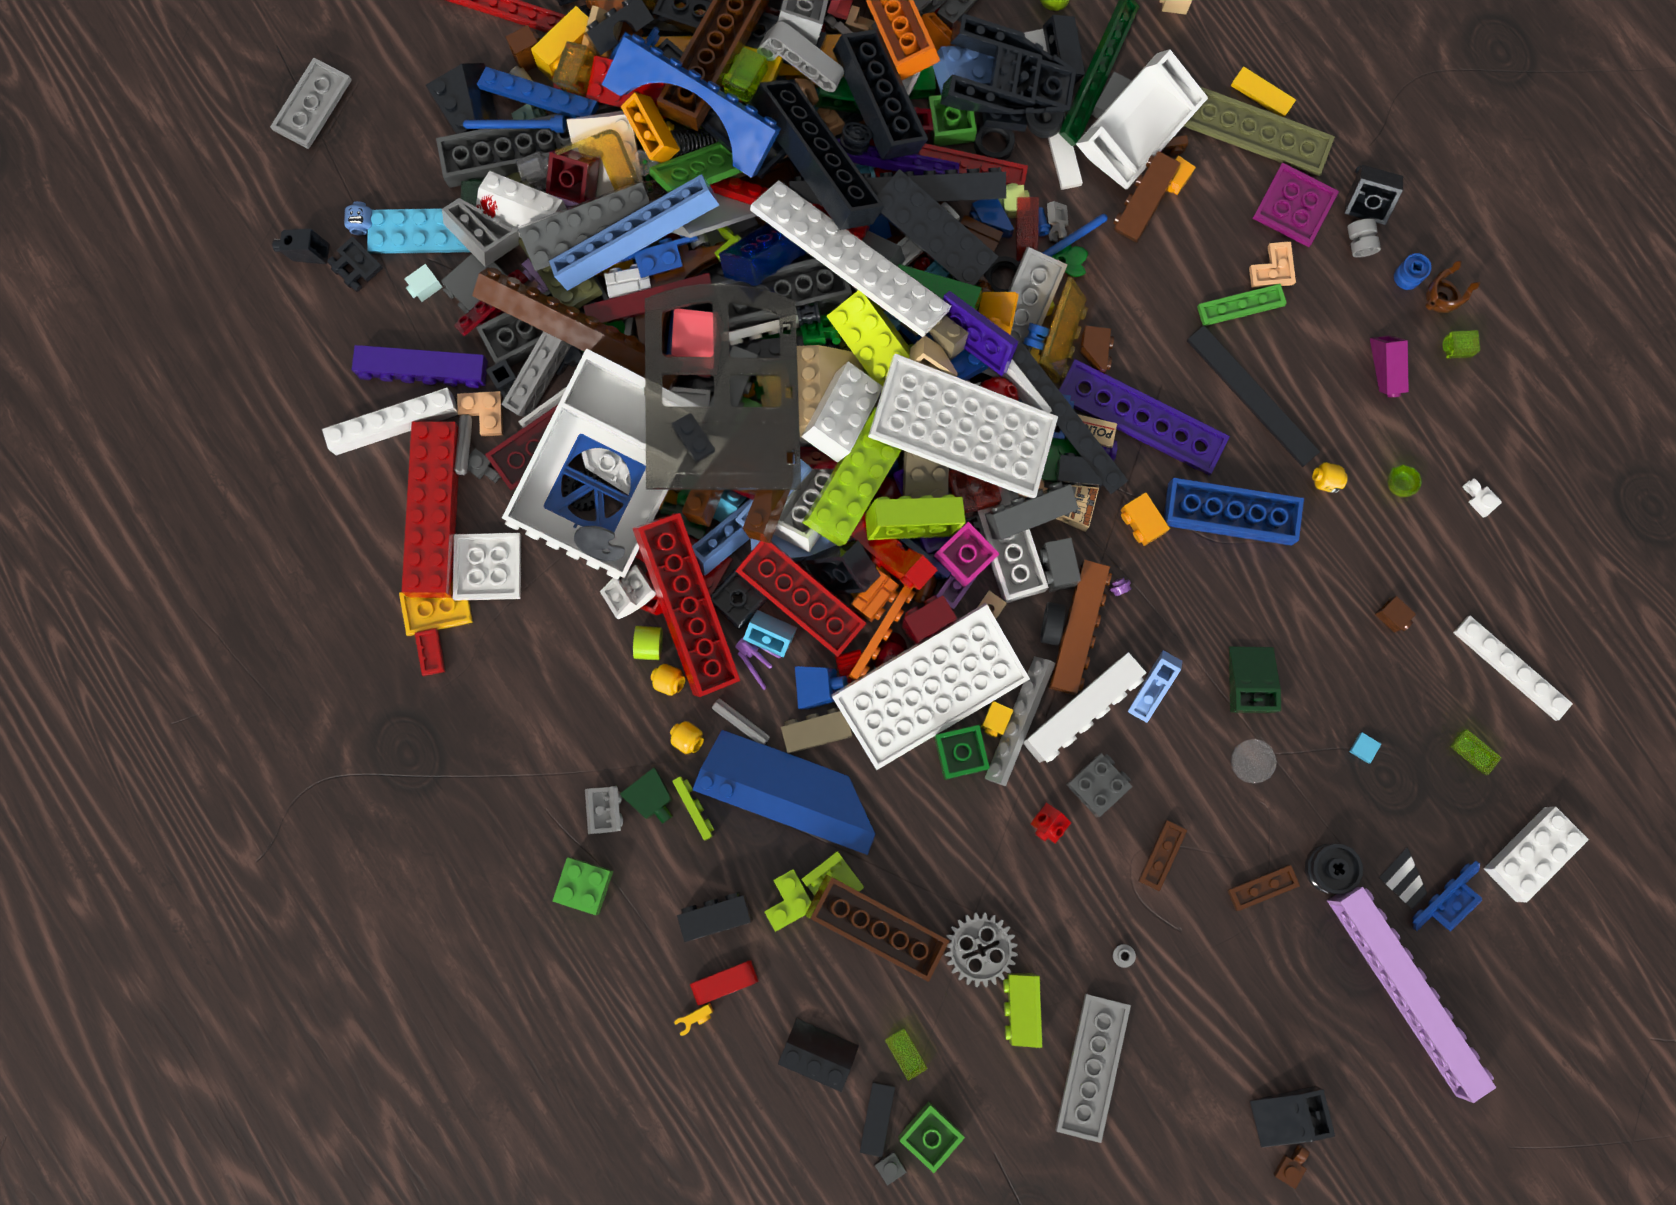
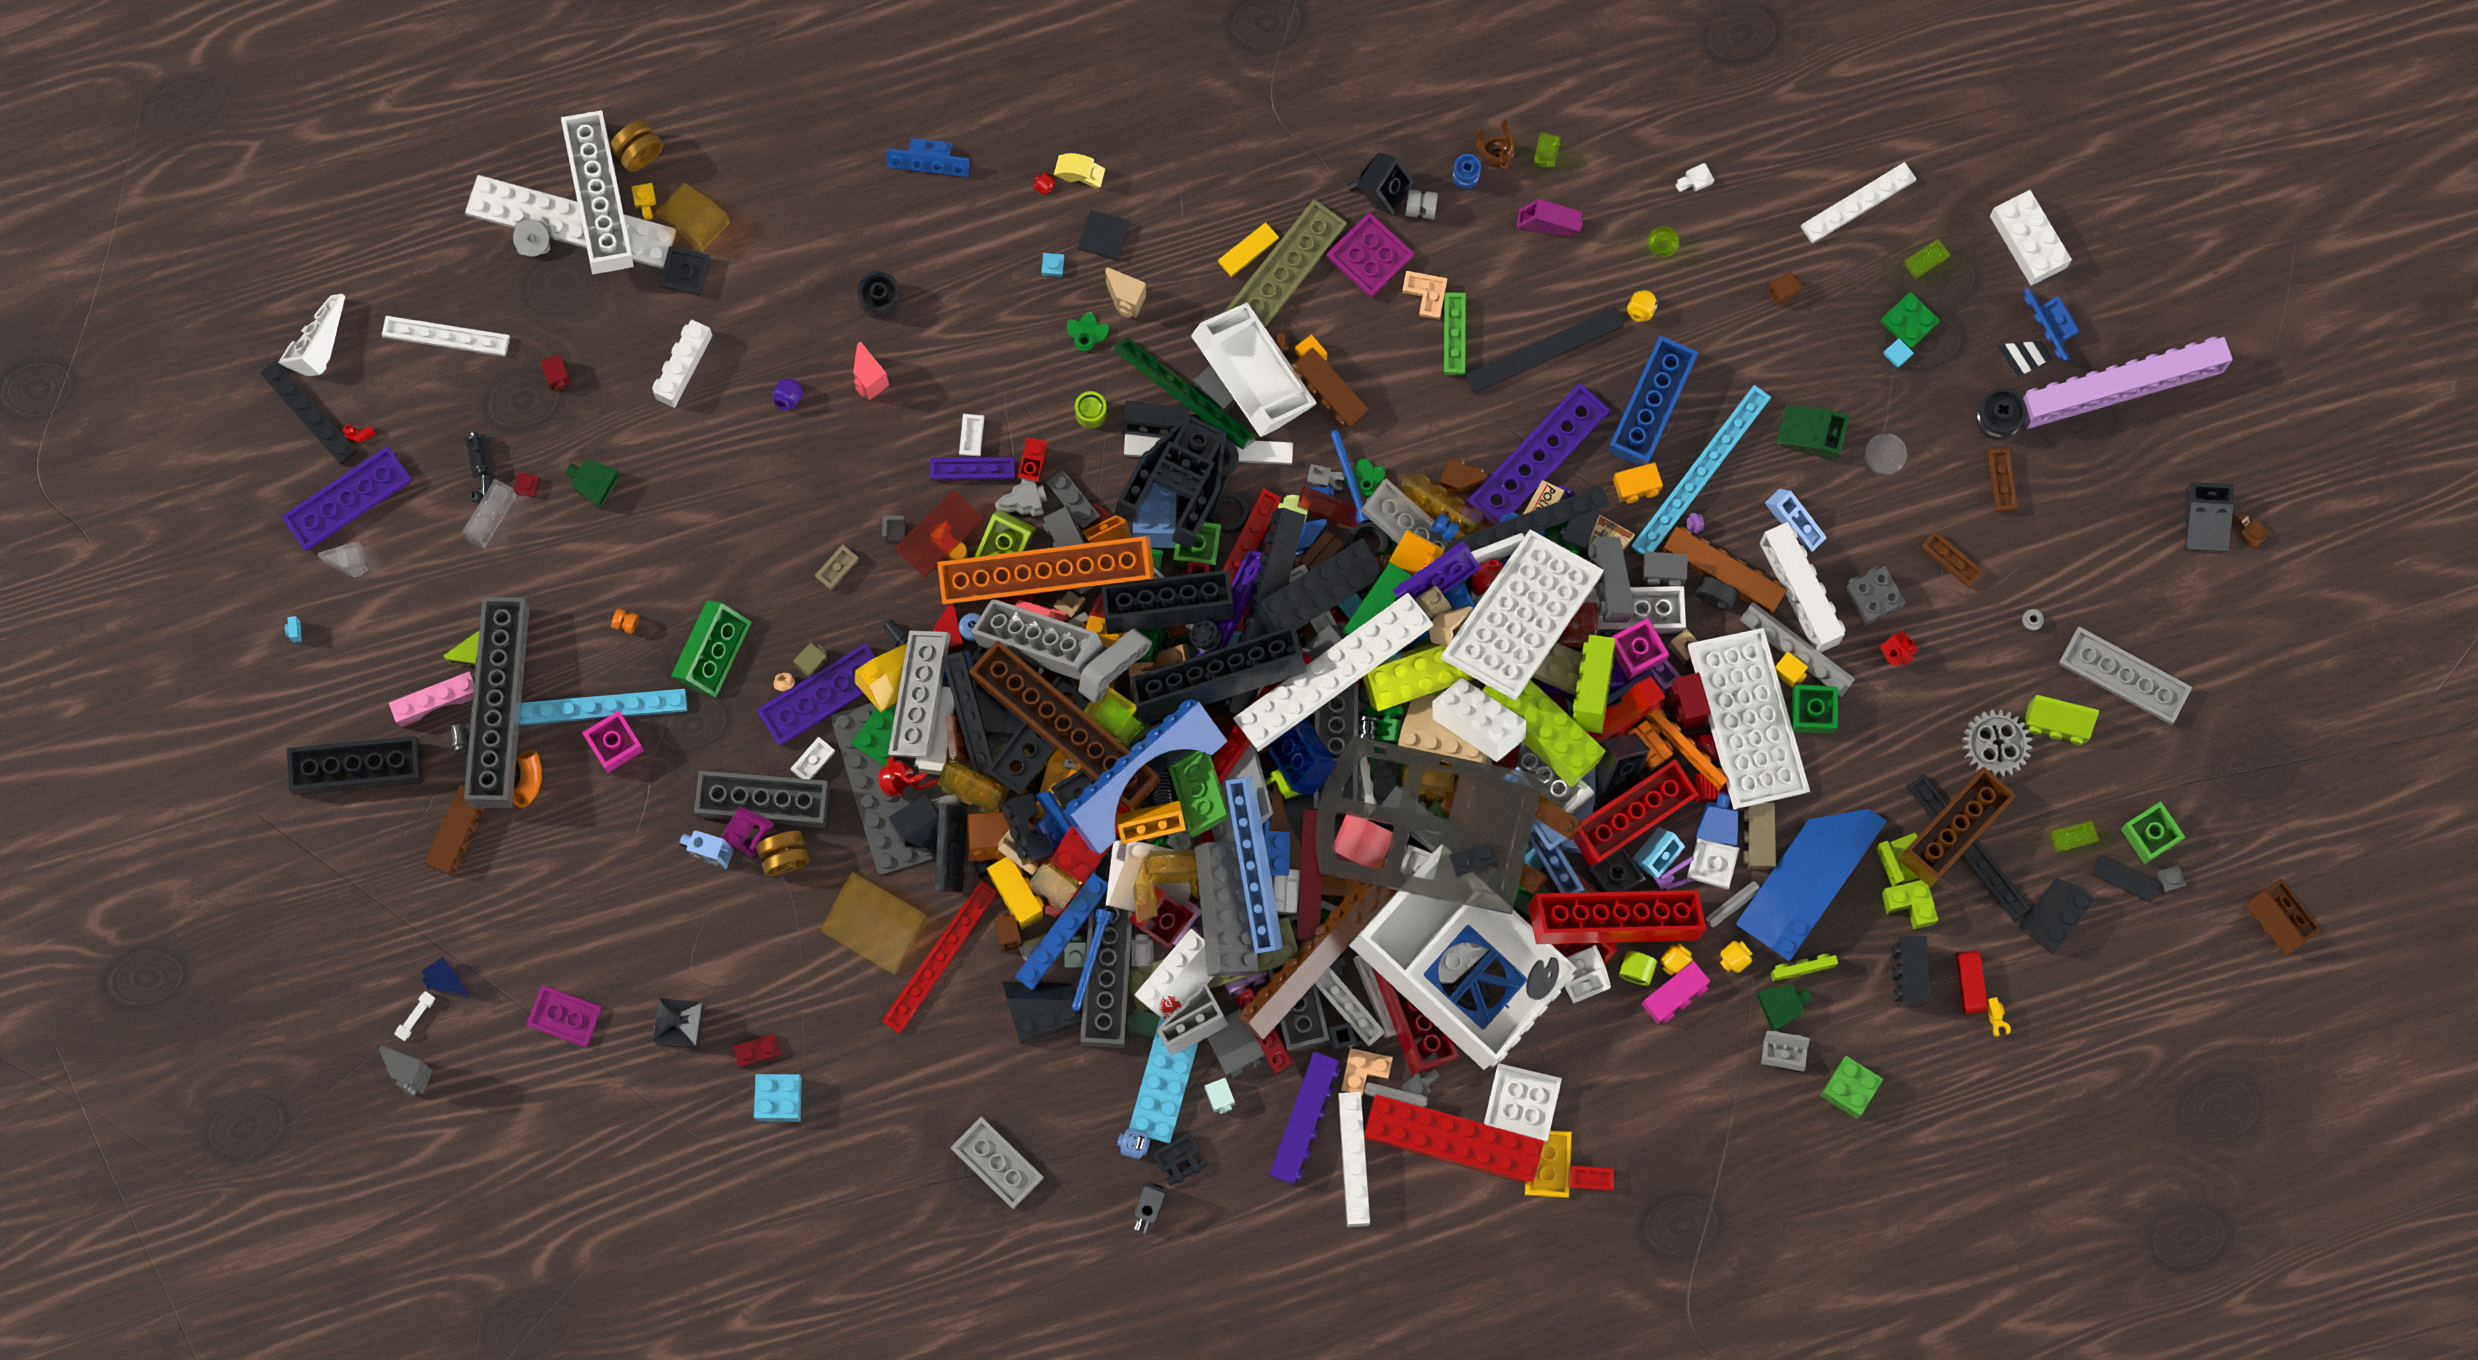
camera: 75 degrees left, 5 degrees down
none -> medium azure plate [1631,385,1771,556]
none -> dark pink brick [1642,961,1710,1024]
none -> white plate [1687,838,1740,890]
none -> green plate [1880,292,1940,350]
none -> black tile [1906,774,2032,922]

